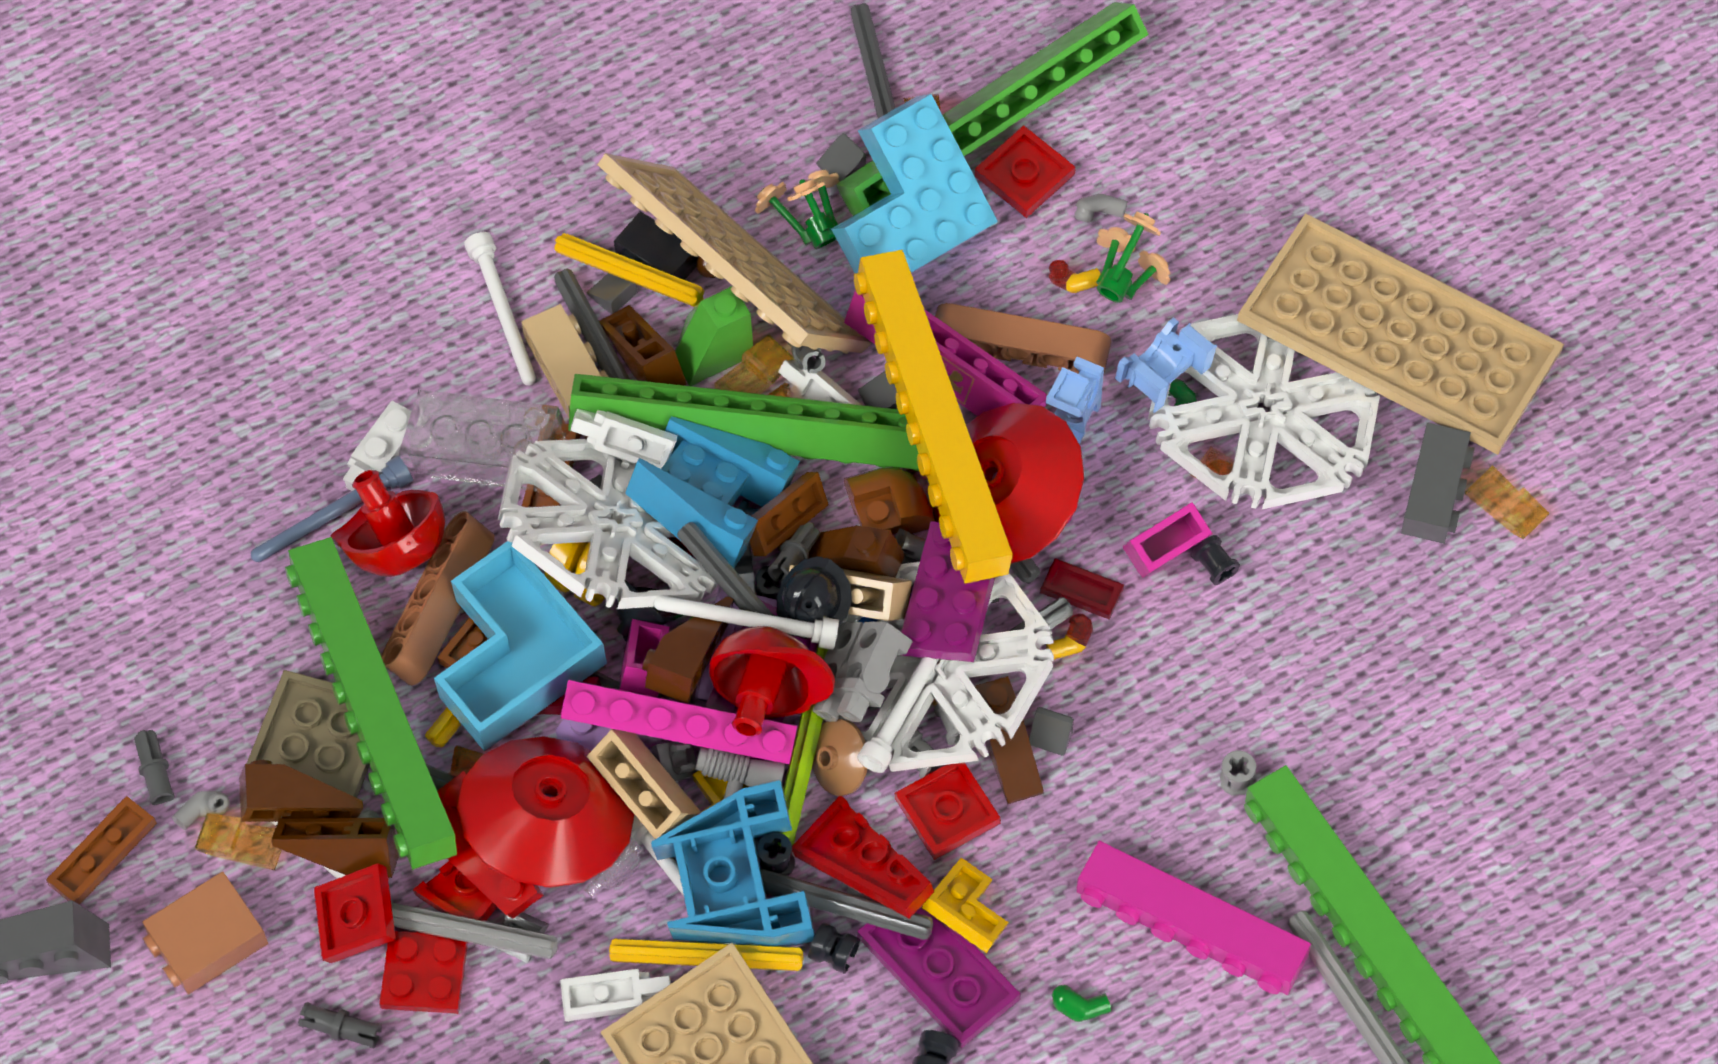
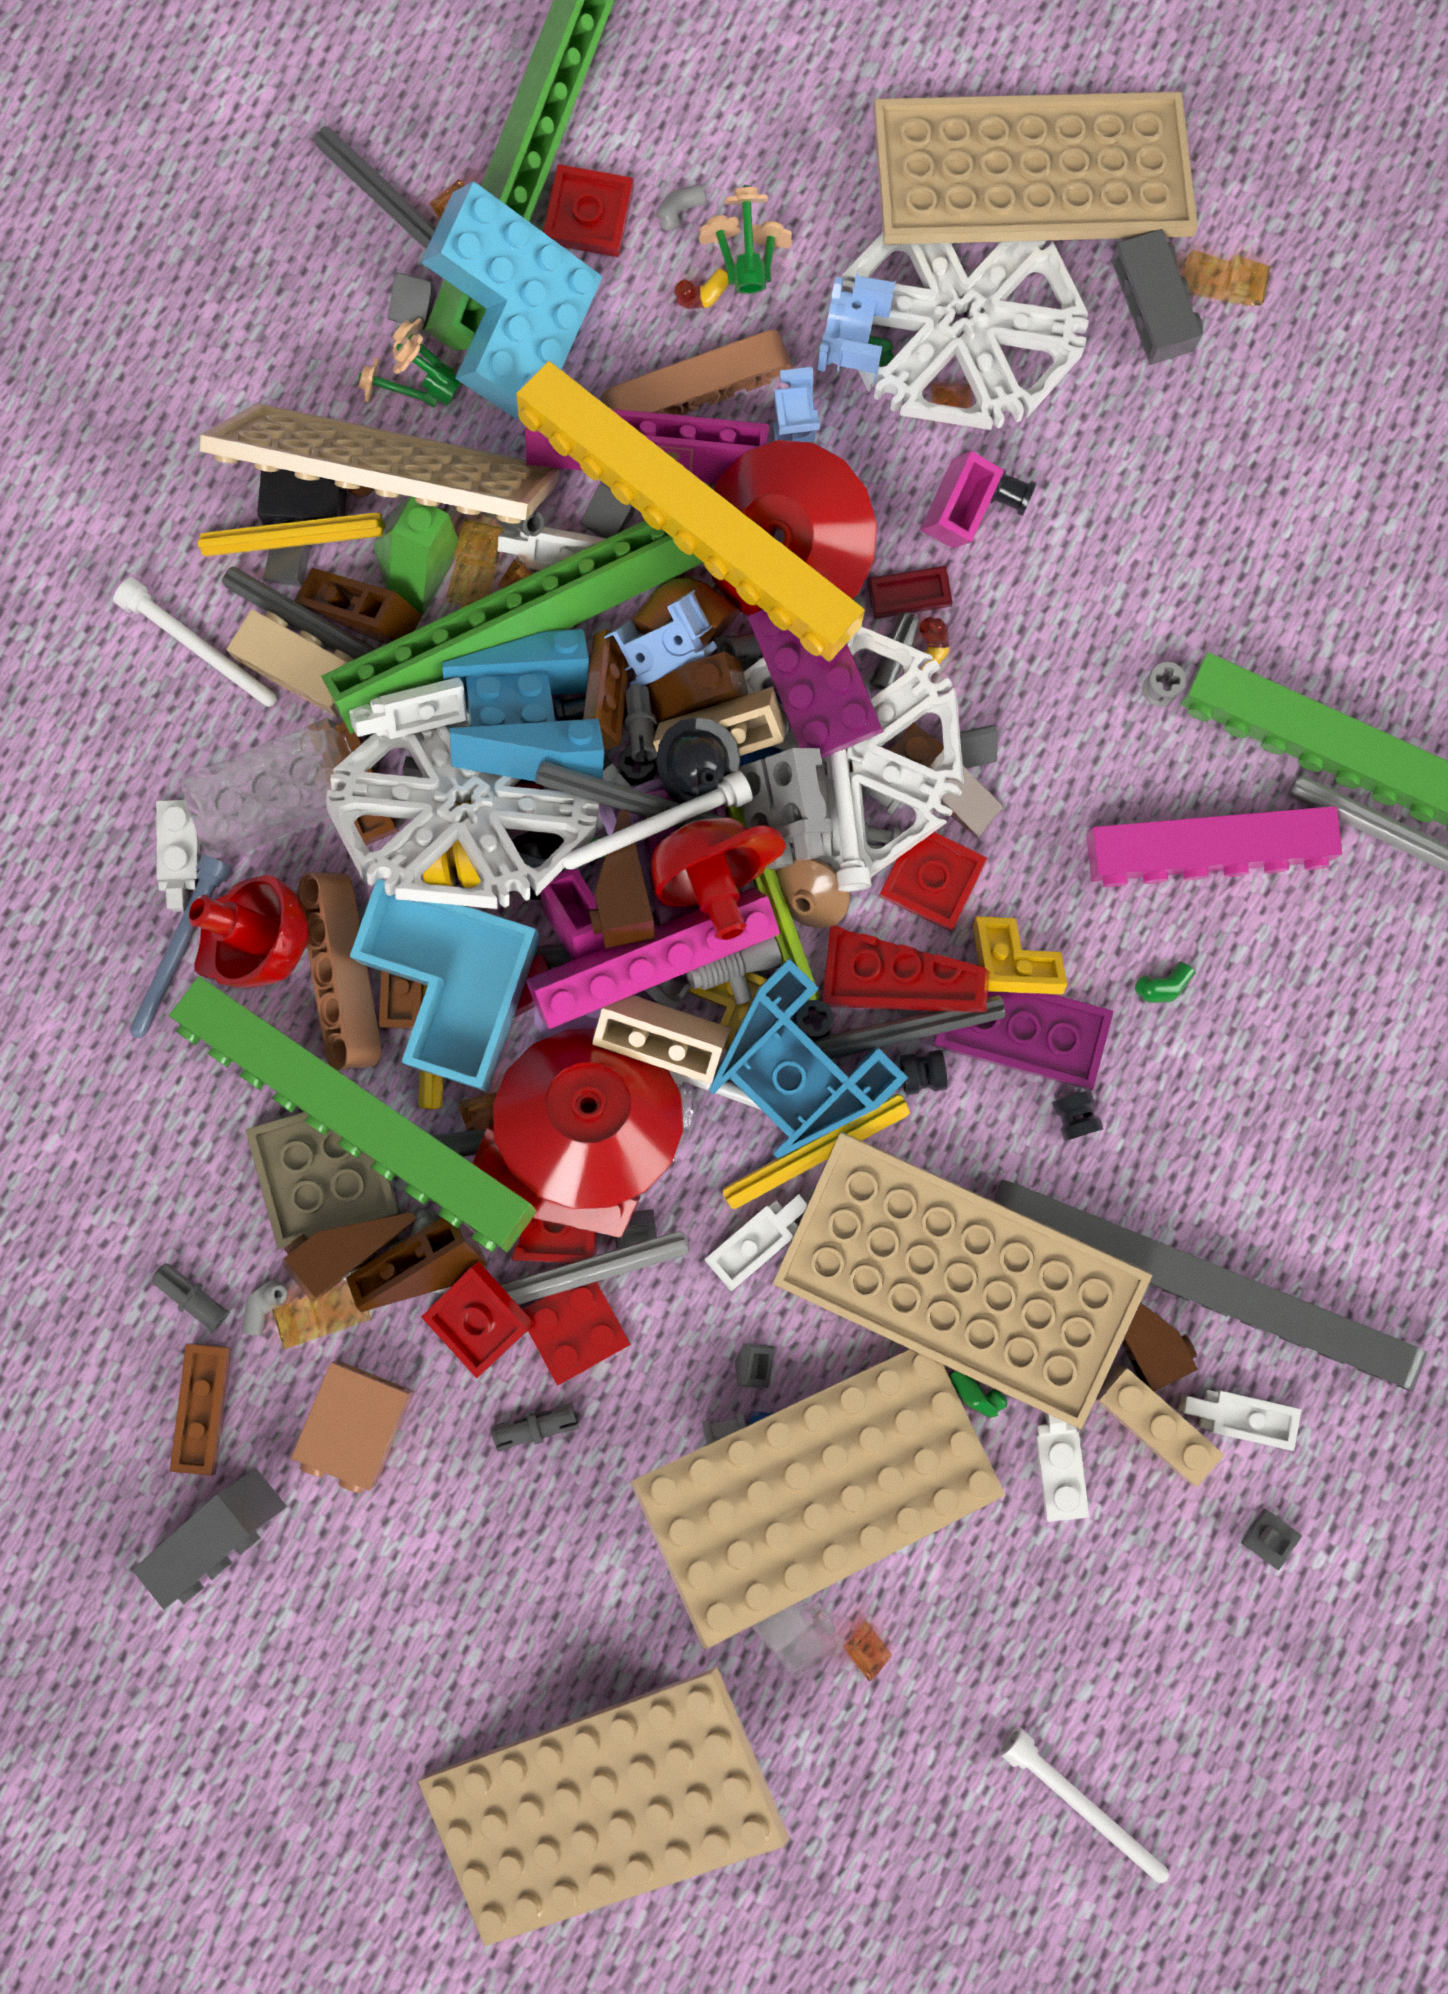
camera: 35 degrees left, 20 degrees up
none -> light blue piece [604,590,717,686]

